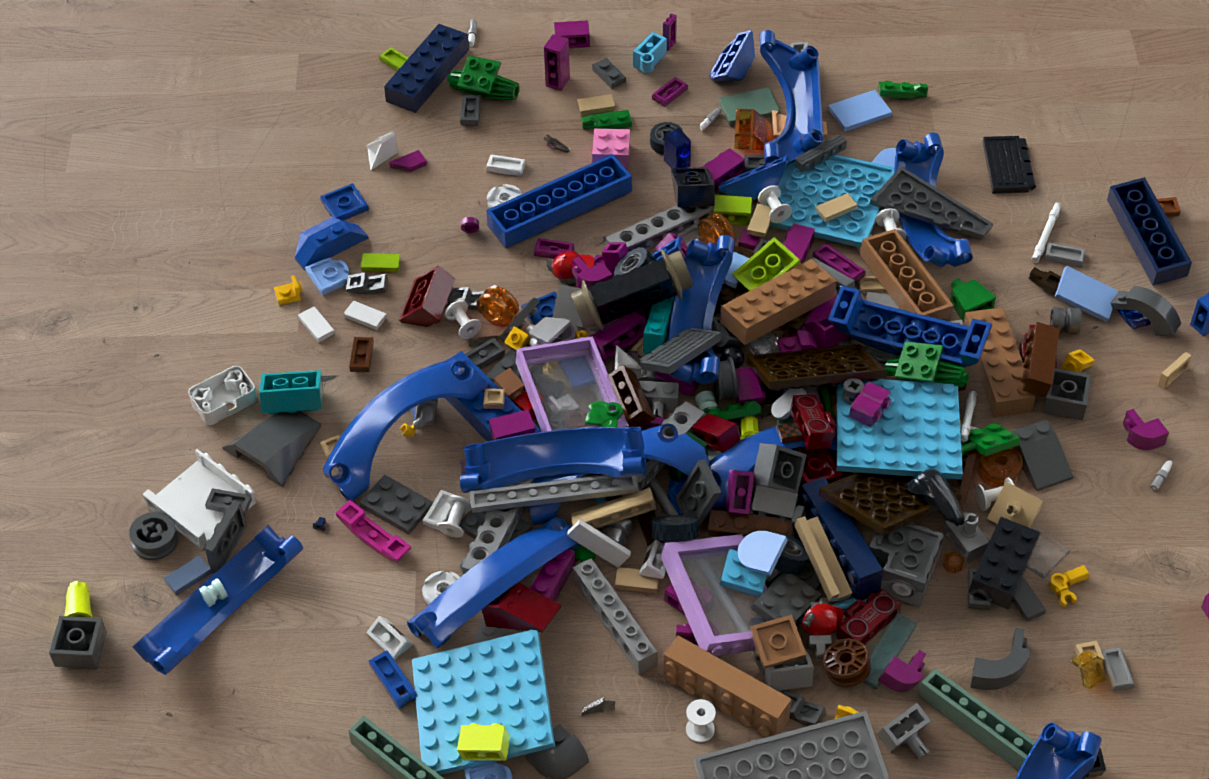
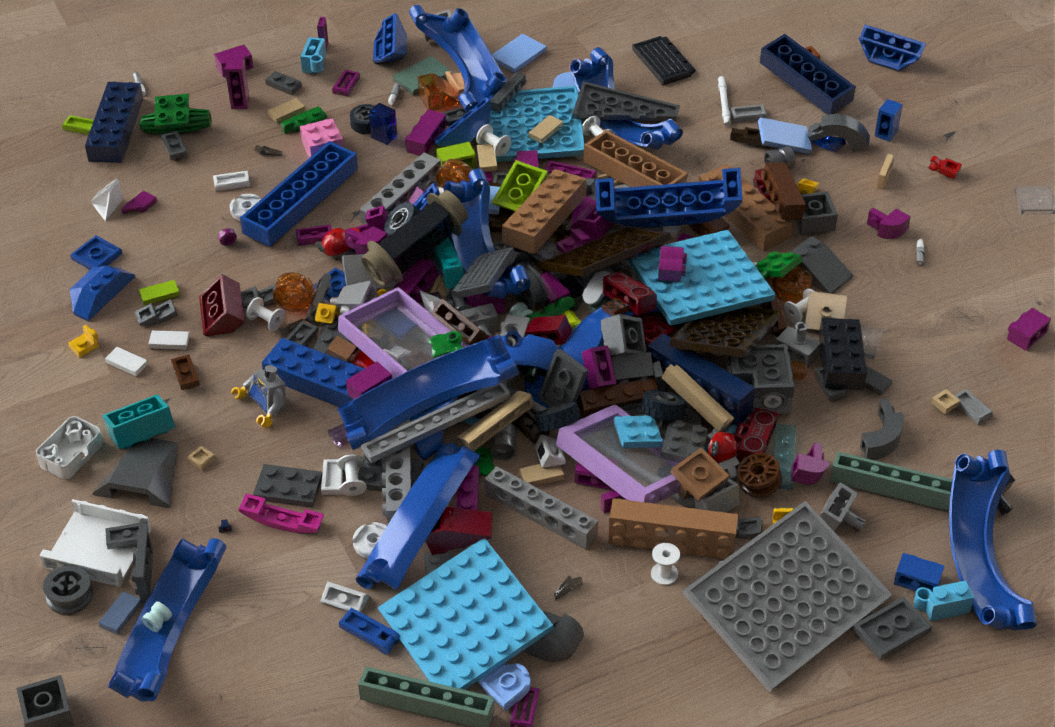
camera: 25 degrees left, 5 degrees down
neon yellow plant [64,581,93,618] -> none
light blue tile [305,258,349,296] -> none
blue panel [323,359,488,502] -> none
neon yellow brick [457,723,510,761] -> none
tan tile [483,389,505,409] -> none
white tile [567,519,631,568] -> none
black slope [671,167,715,209] -> none
light blue tile [738,531,788,576] -> none
dark grey wheel [842,378,864,404] -> none
green hinge [878,81,928,99] -> none
green plate [885,341,969,388] -> none
black hair [907,468,965,526] -> none
green torso [950,278,996,322] -> none
white piece [960,391,977,442] -> none
yellow bar [1049,565,1089,608] -> none
clear yellow bracket [1072,650,1106,690] -> none

